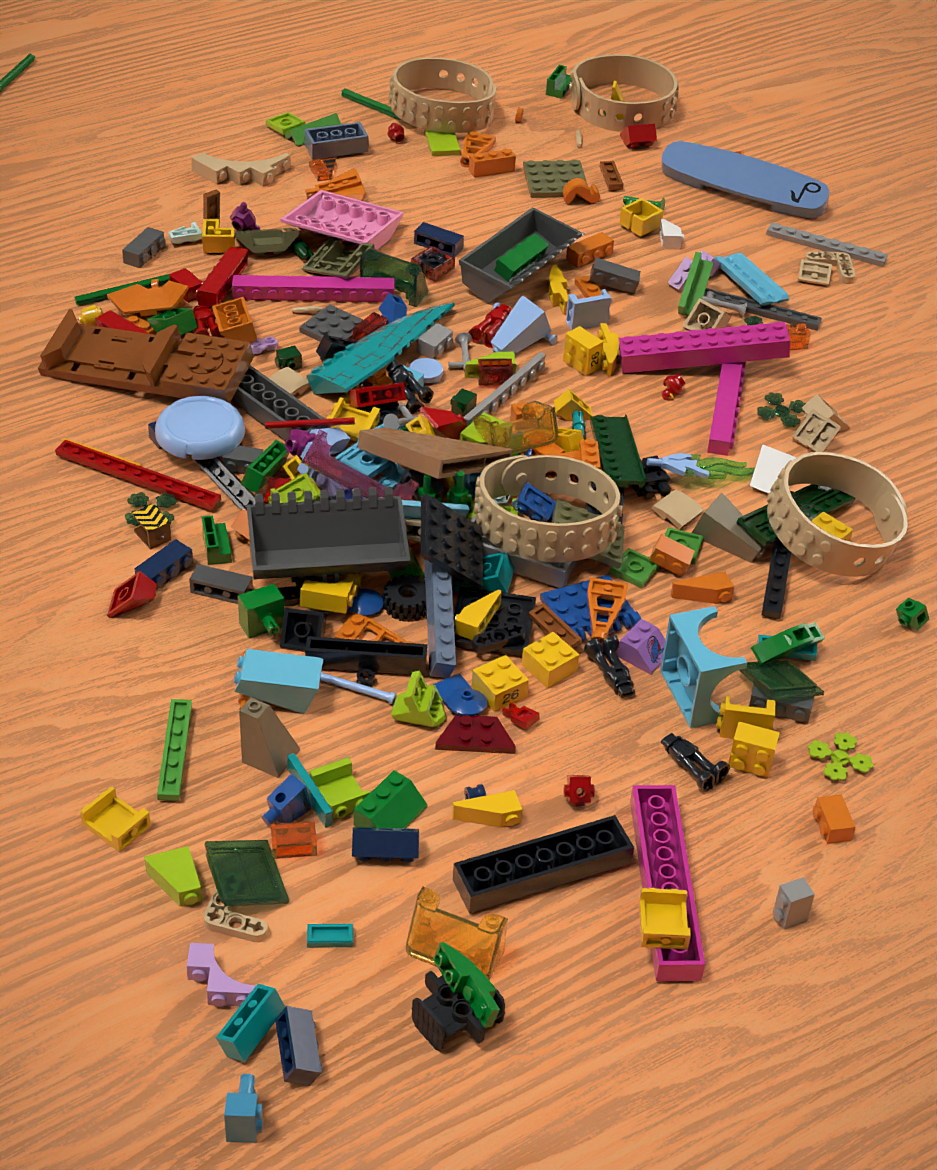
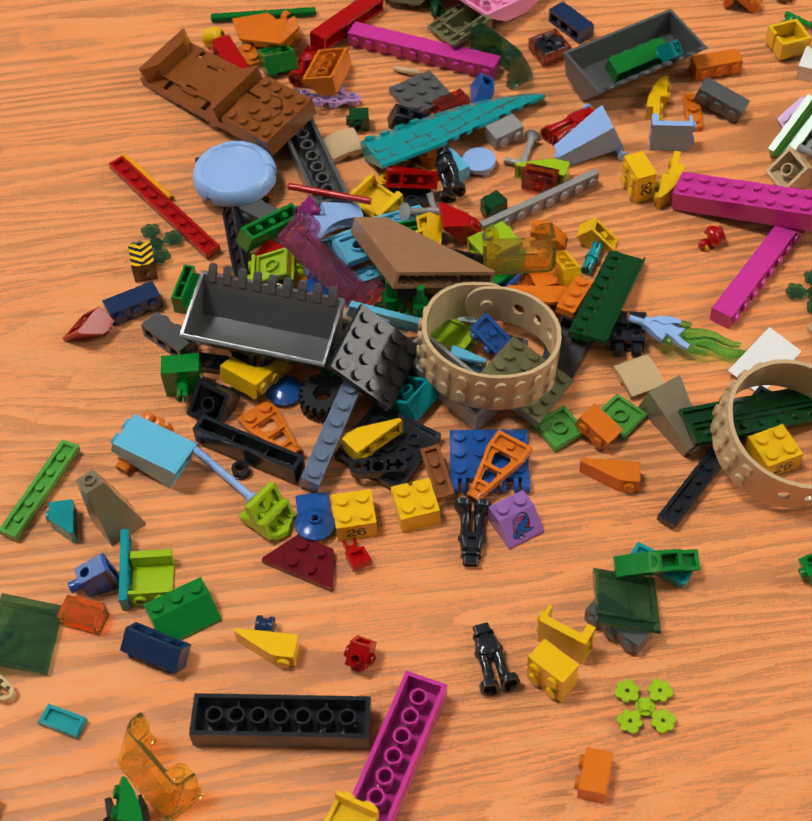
camera: 30 degrees right, 10 degrees up
red brick [169,268,203,302] -> none
medium azure piece [660,606,747,728] -> none
none -> teal slope [46,499,78,543]
none -> teal slope [656,39,684,63]

